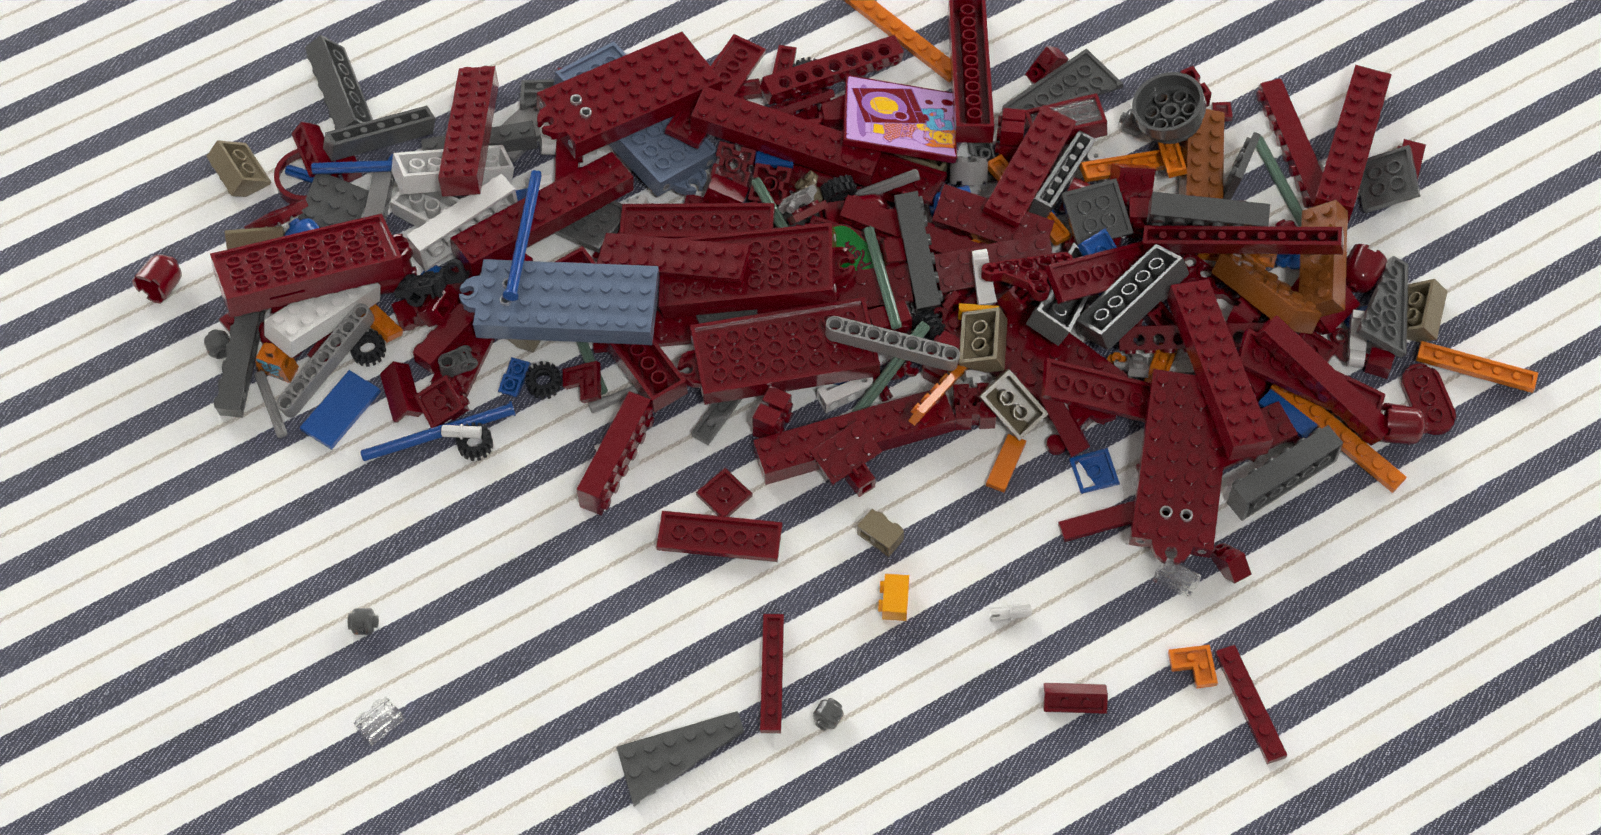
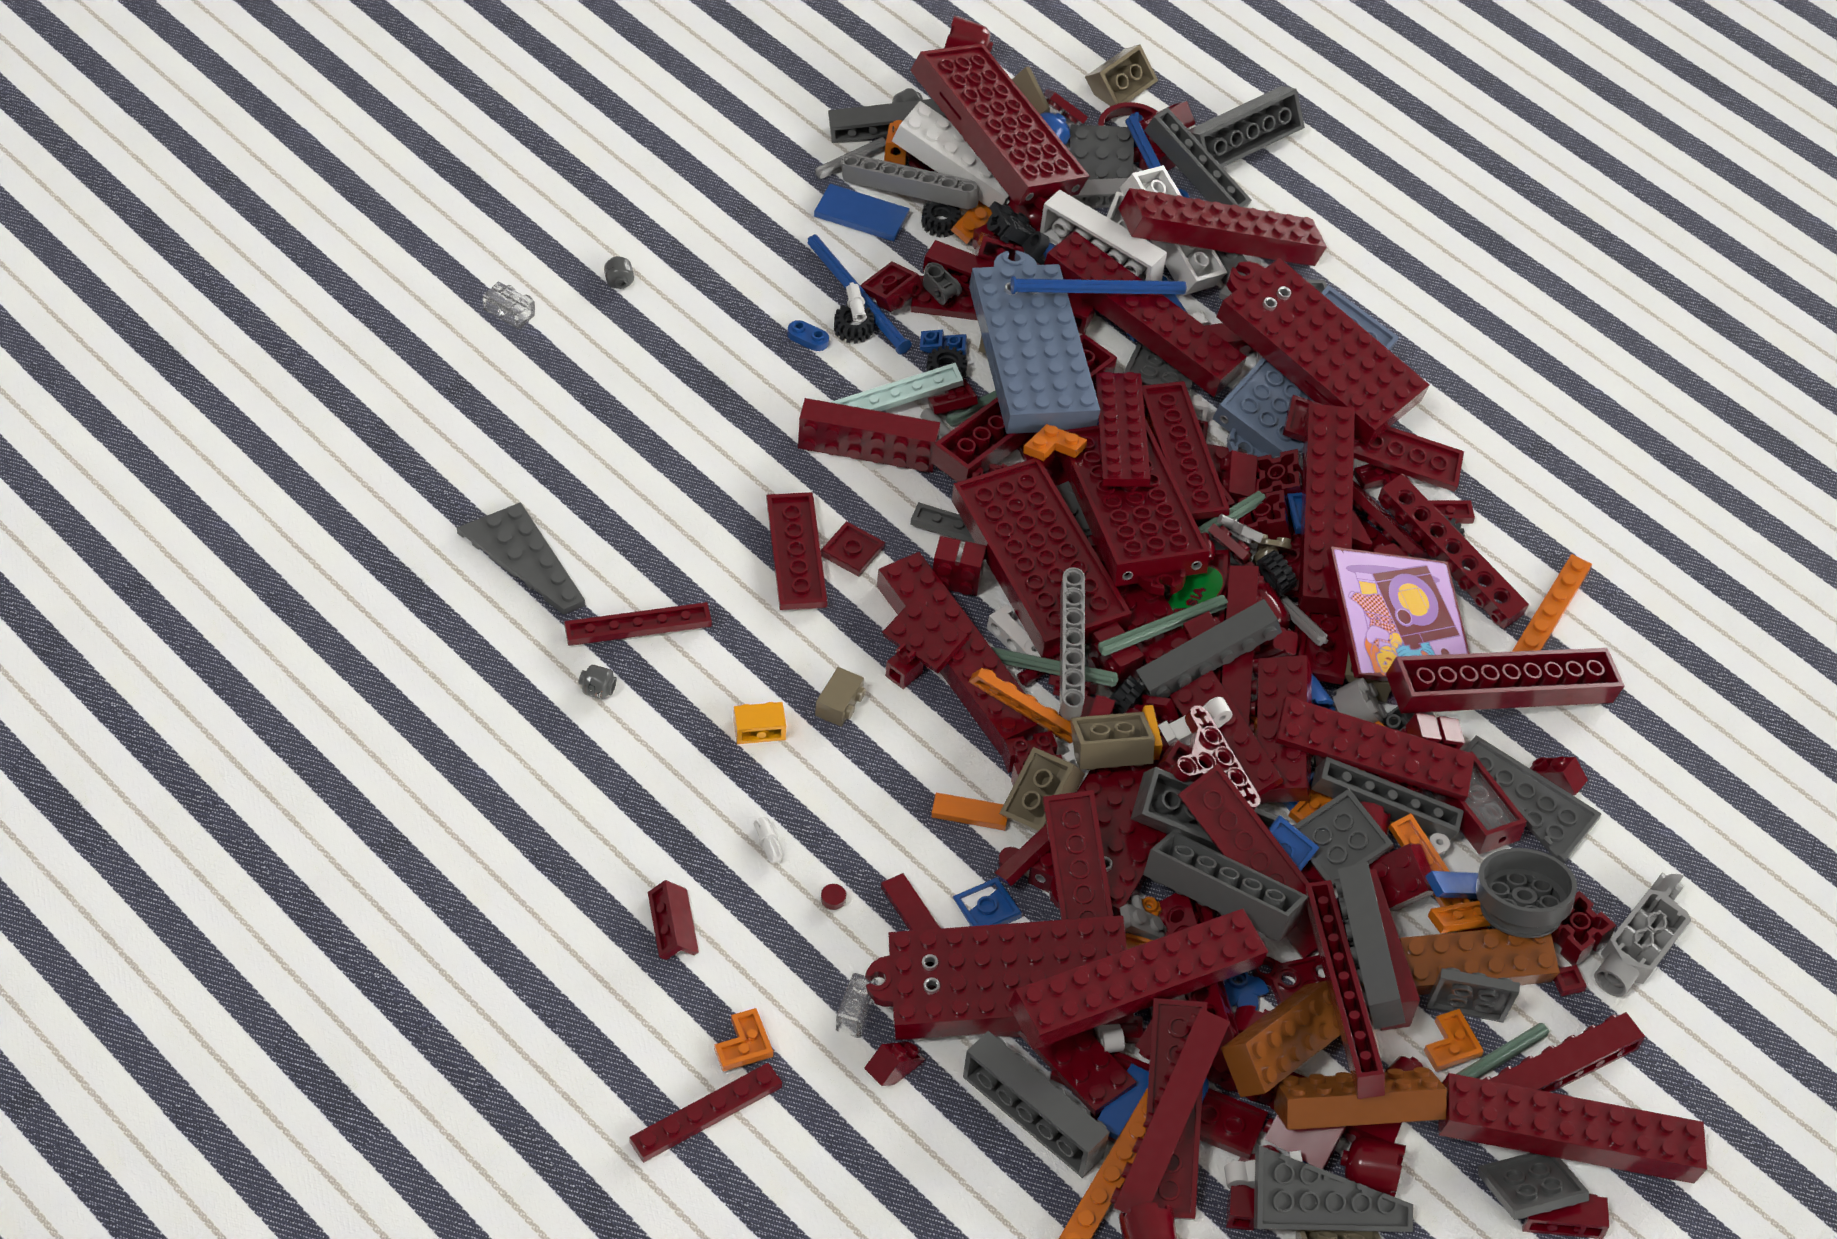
camera: 70 degrees right, 10 degrees down
dark red panel [380,361,423,423] -> none
none -> blue plate [787,320,829,351]
none -> dark red piece [821,884,846,910]
none -> light aqua plate [831,363,963,411]
none -> orange plate [1023,424,1087,461]
none -> orange plate [1424,1009,1484,1072]
none -> blue tile [1426,871,1478,899]
none -> light grey brick [1594,872,1691,997]

